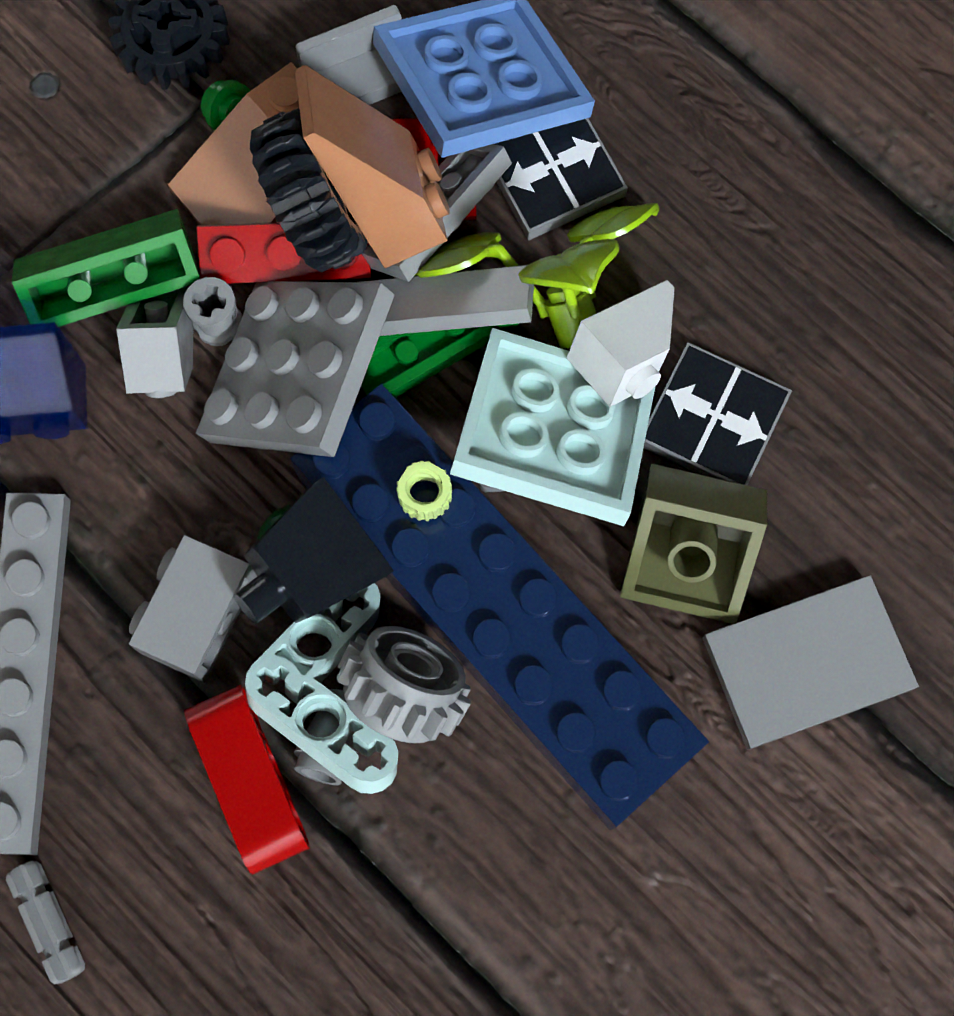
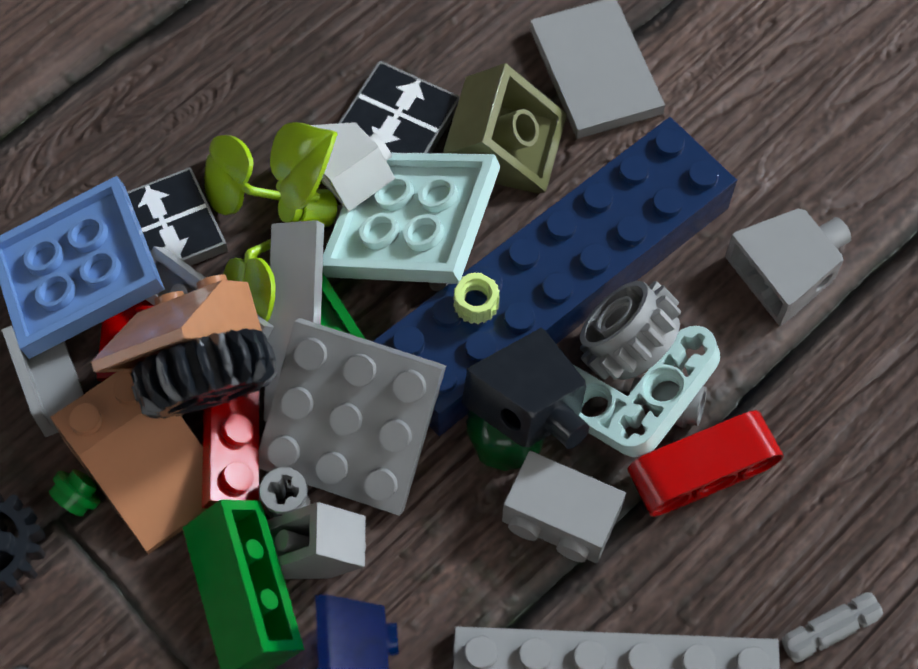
camera: 90 degrees left, 10 degrees down
none -> light grey torso [725,208,851,326]

